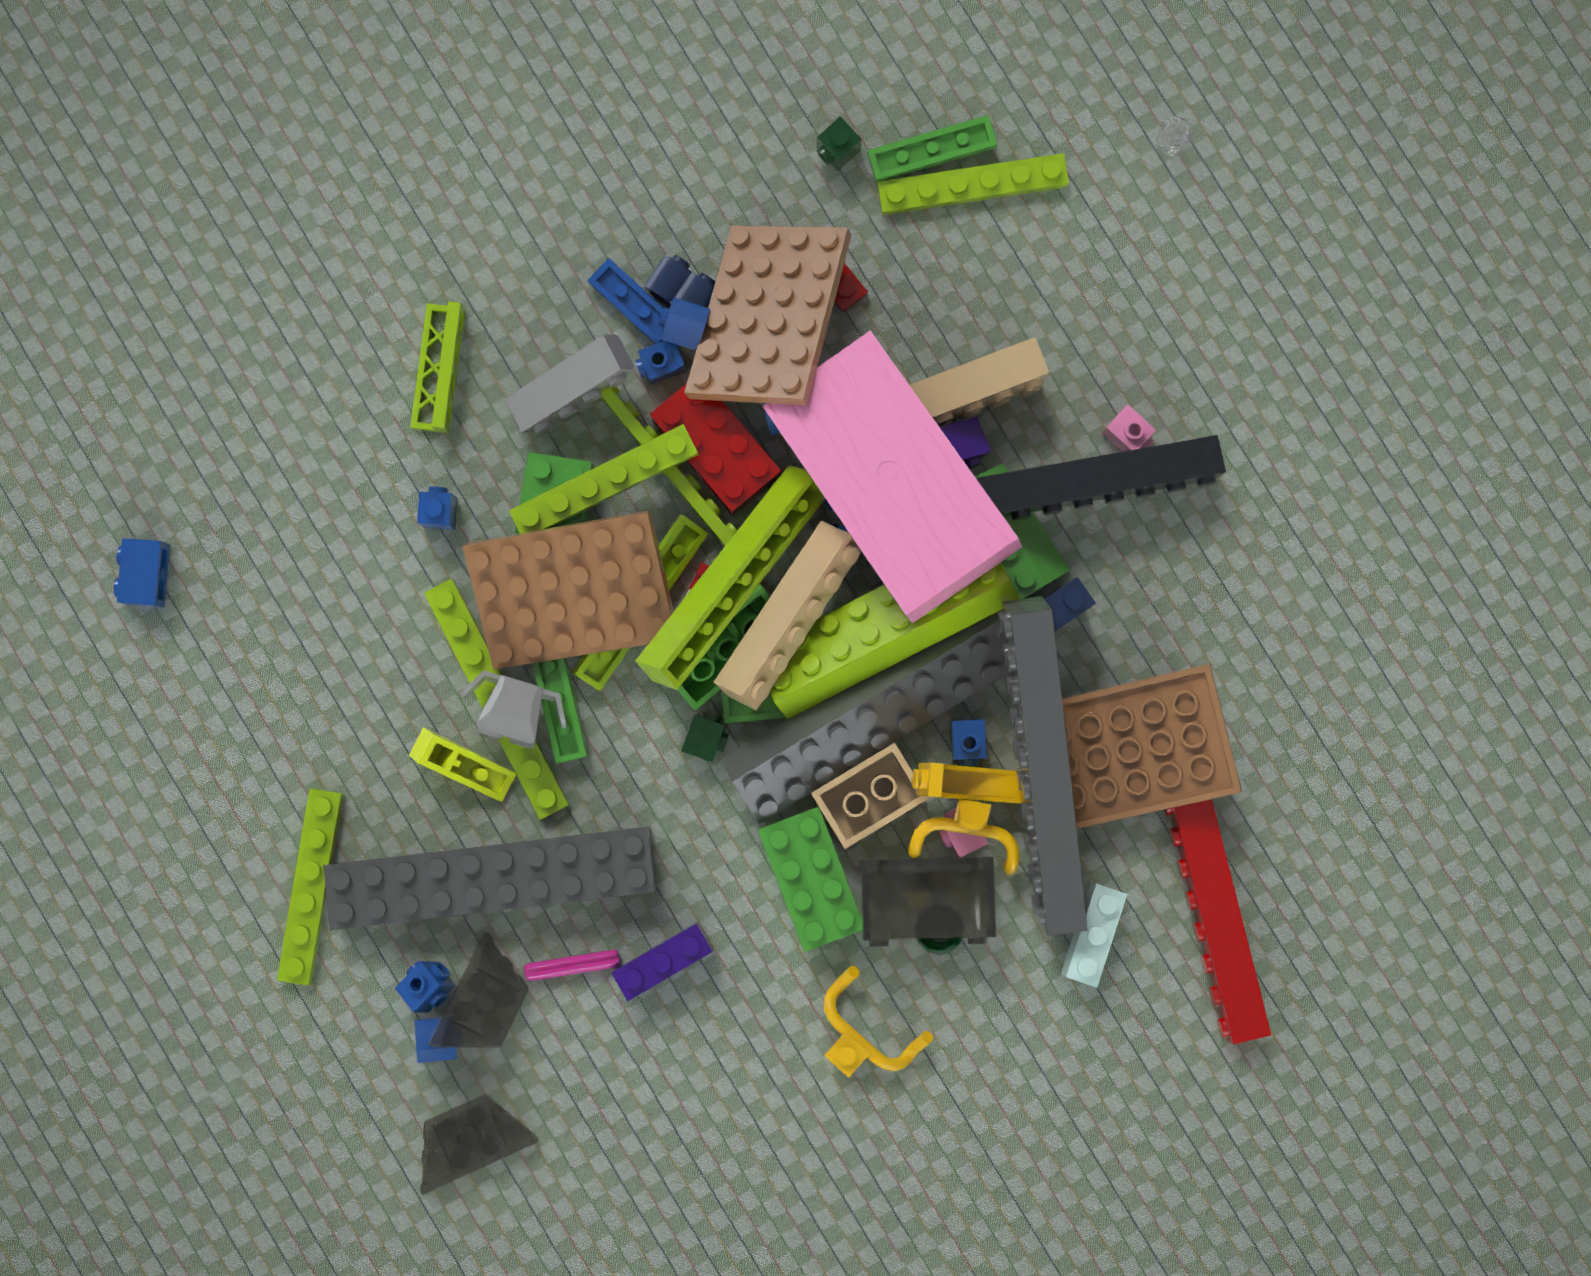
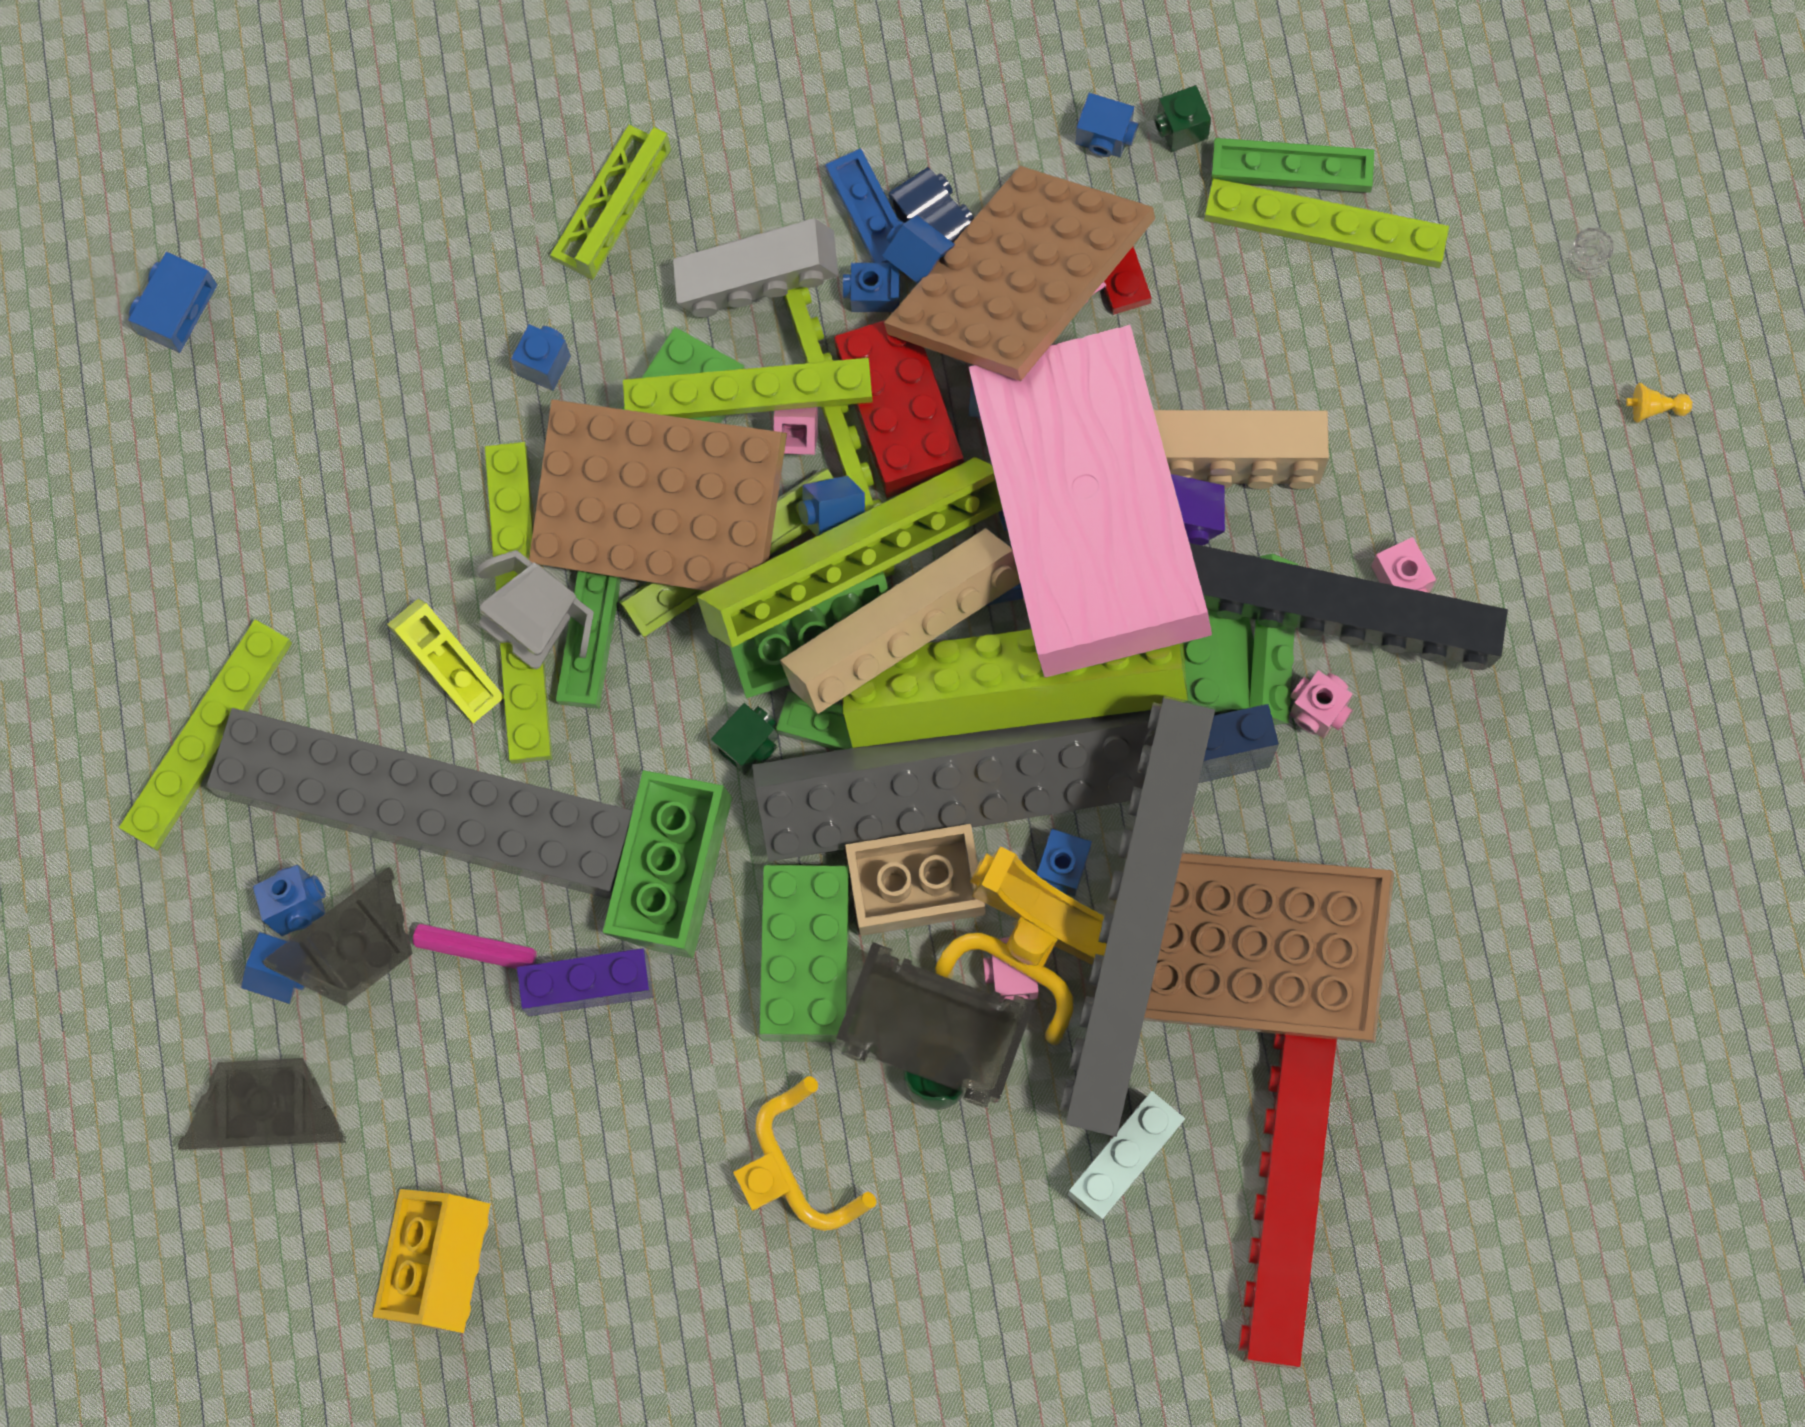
camera: 25 degrees right, 10 degrees down
none -> yellow slope [372,1189,491,1333]
none -> bright green slope [603,770,732,959]
none -> bright pink brick [774,407,818,455]
none -> blue brick [798,476,865,536]
none -> blue brick [1075,93,1139,158]
none -> bright green plate [1250,553,1299,725]
none -> bright pink brick [1290,670,1353,739]
none -> yellow piece [1626,382,1693,423]

